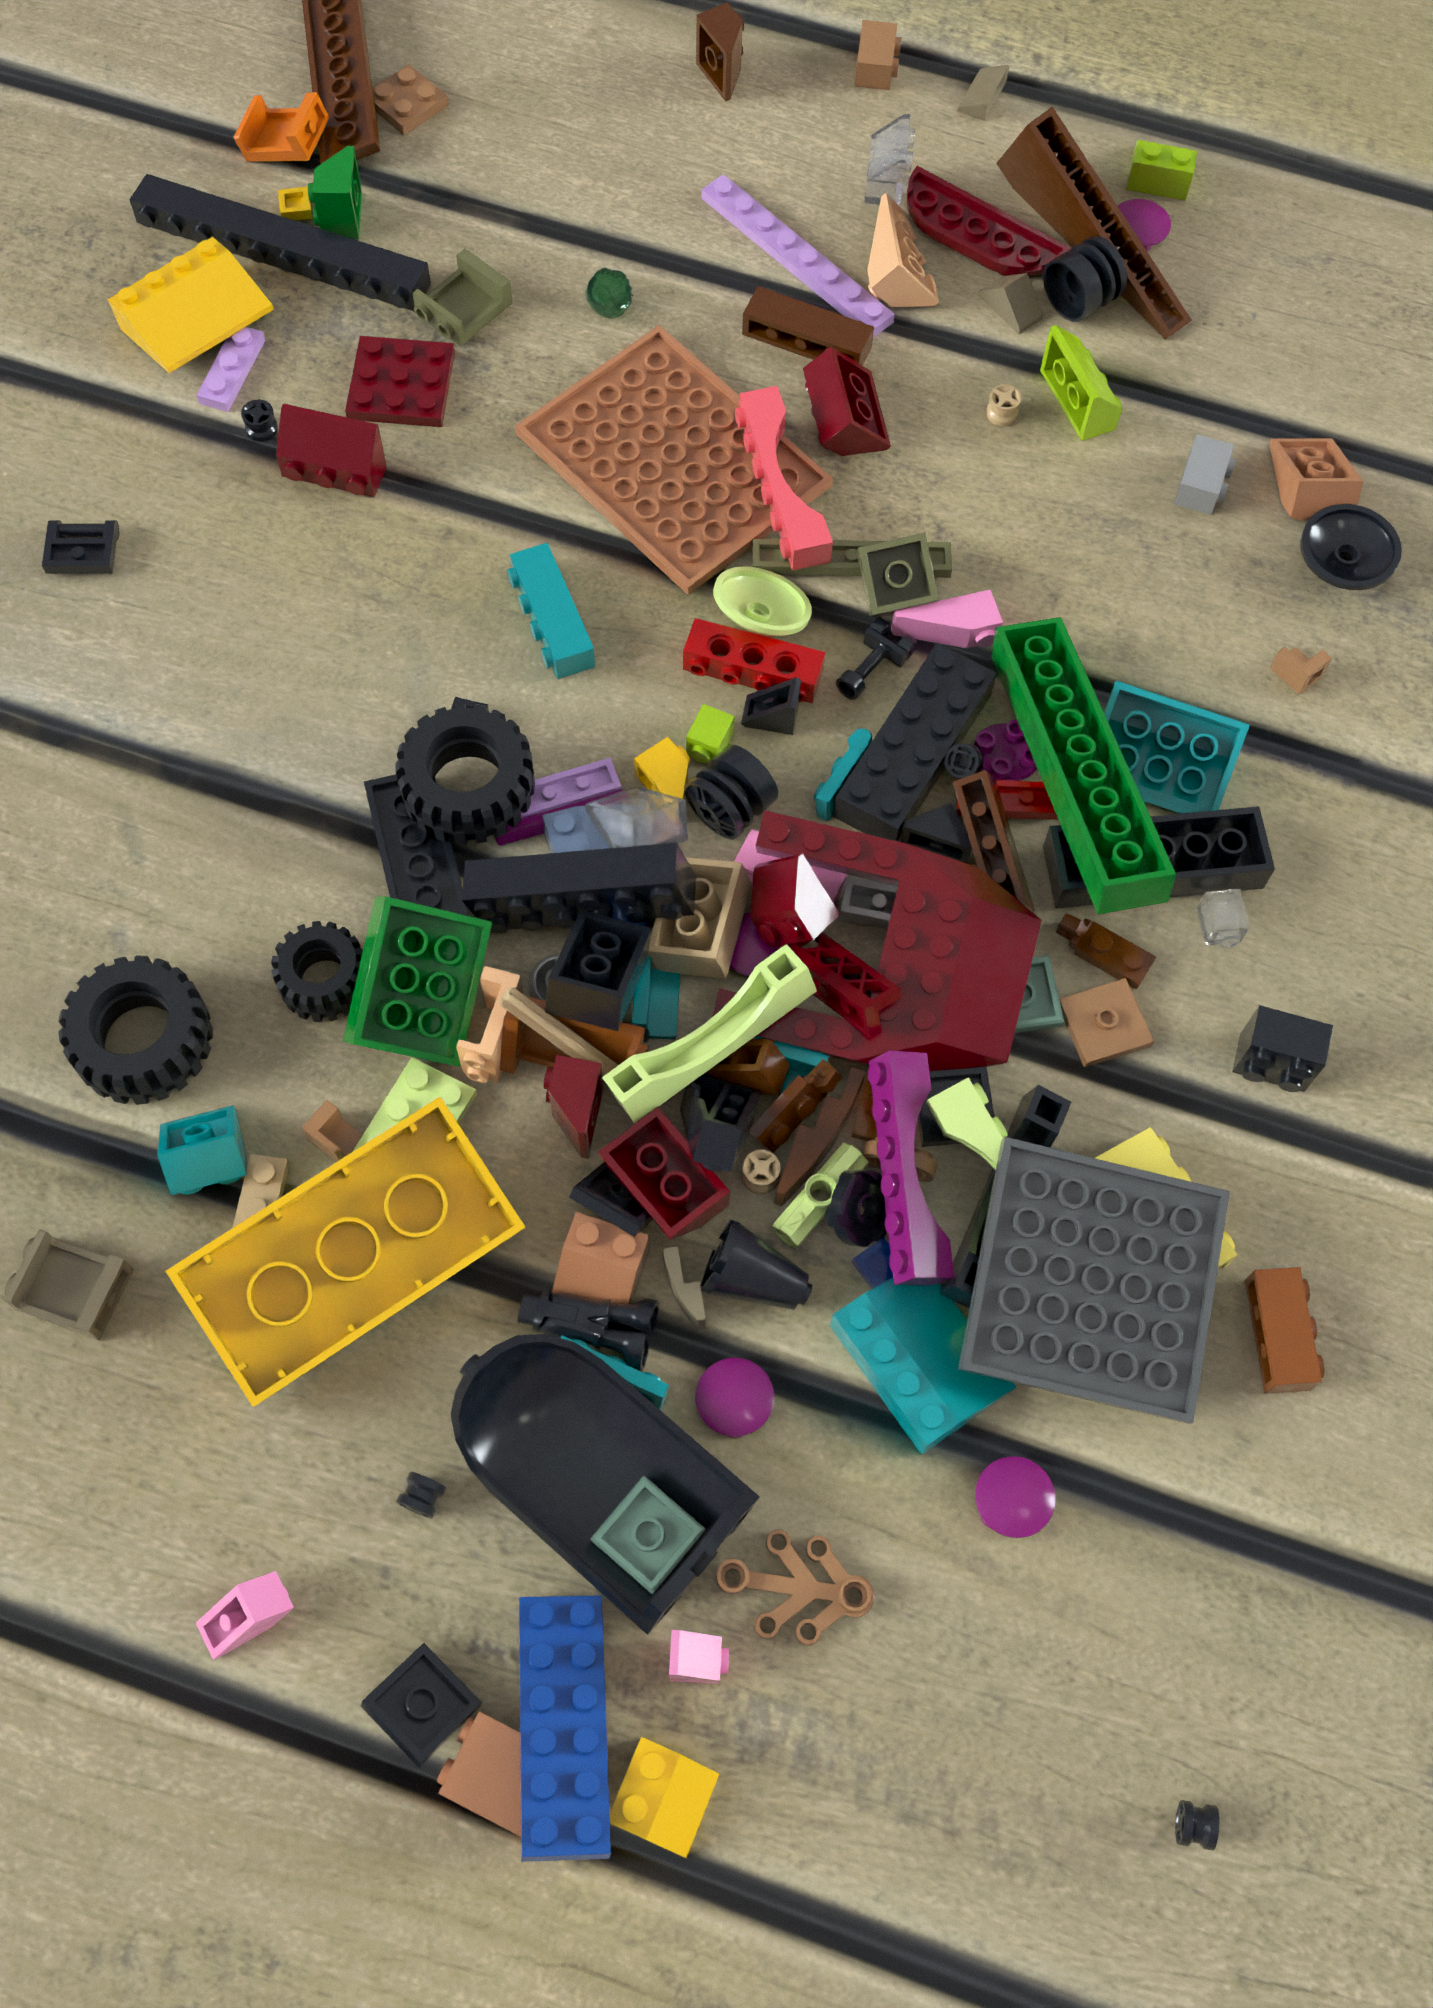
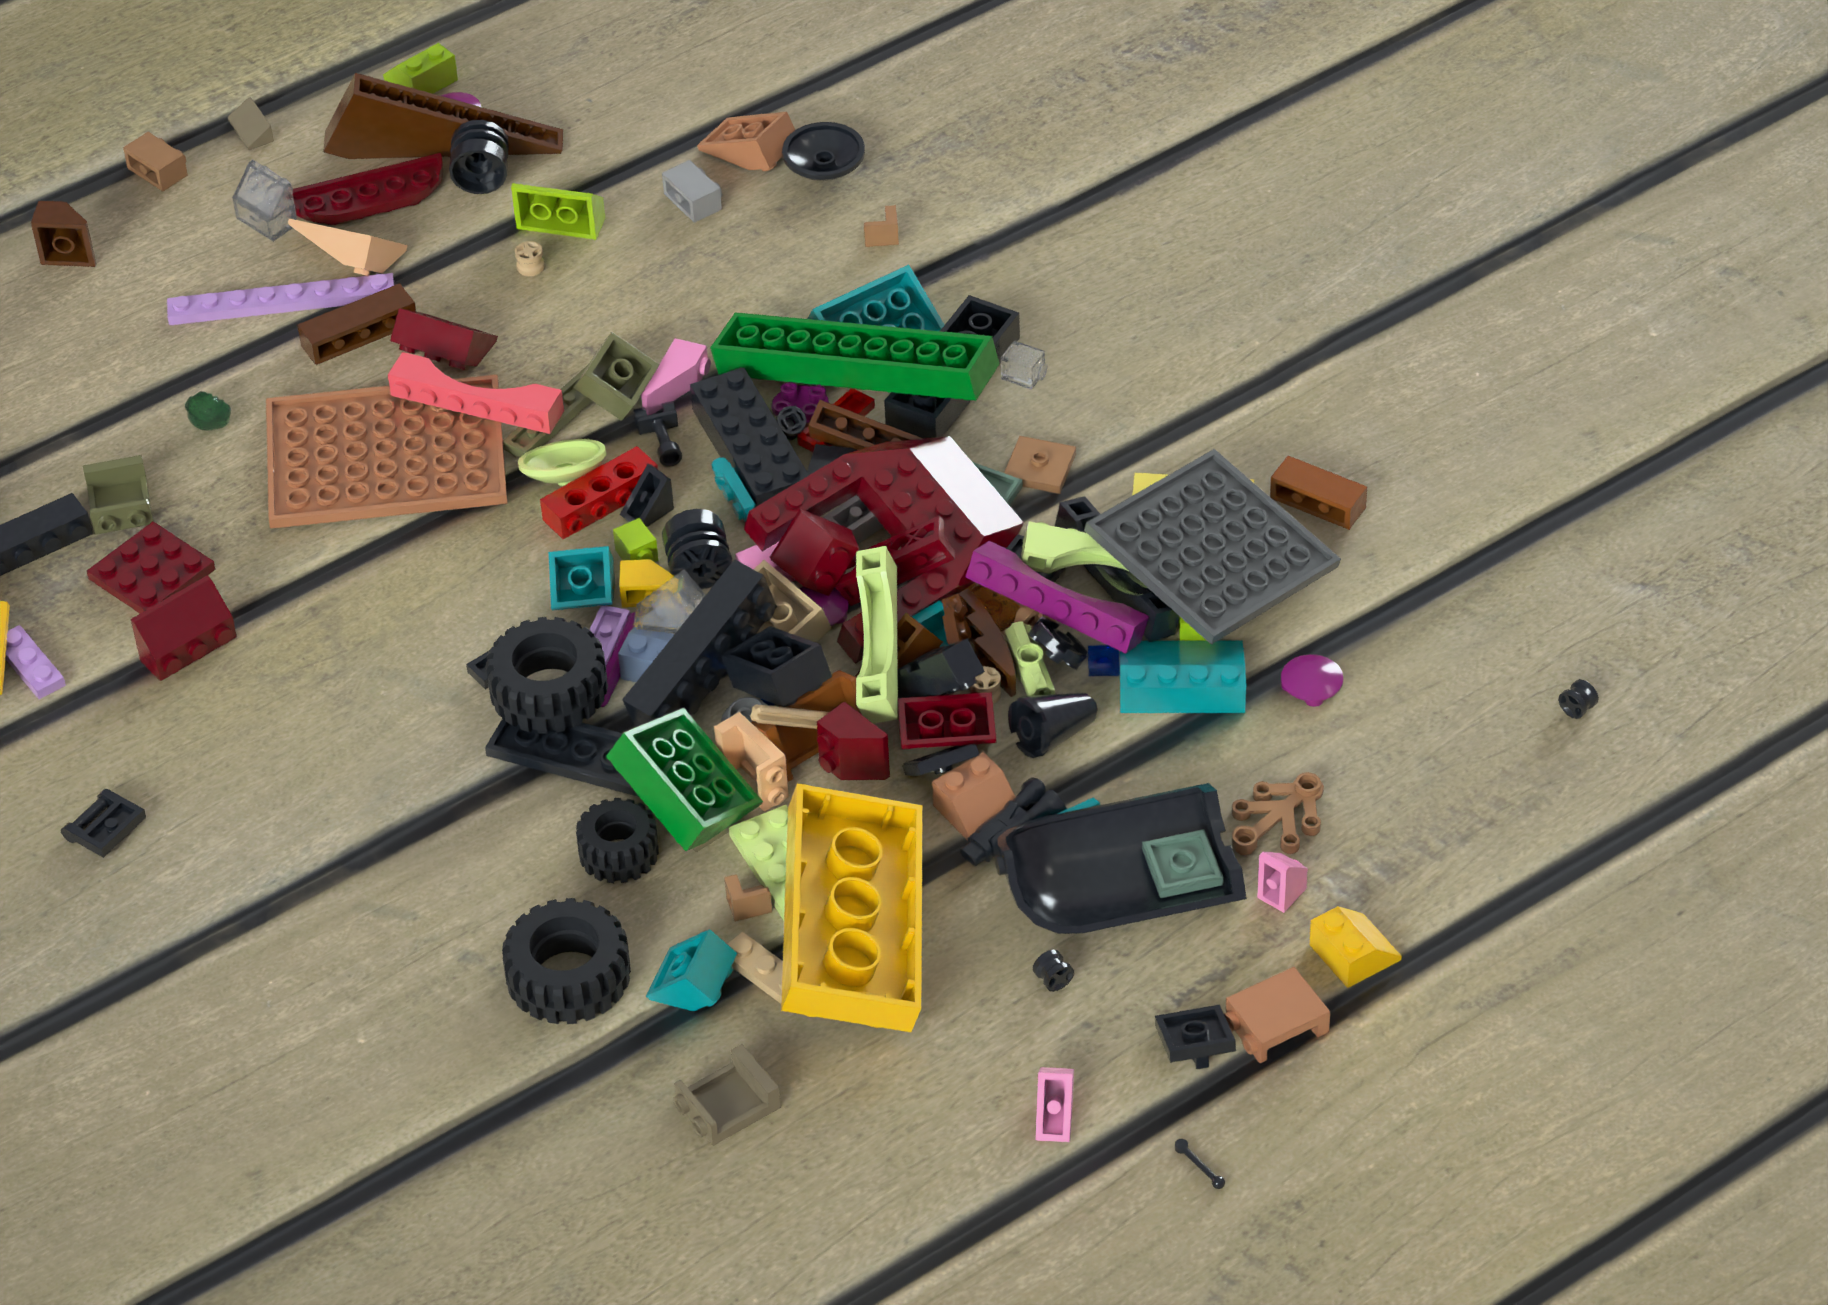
camera: 50 degrees left, 20 degrees down
black wheel [241,399,278,442] -> none
teal brick [507,542,595,679] -> none
blue plate [519,1596,611,1862] -> none
dark tan slope [663,1246,706,1330] -> none
magenta dish [695,1358,774,1439] -> none
dark tan slope [978,273,1043,334] -> none
reddish brown hinge [1056,913,1156,989] -> none
black brick [1232,1005,1333,1092] -> none
none -> teal slope [548,546,615,611]
none -> black hinge [1175,1139,1225,1189]

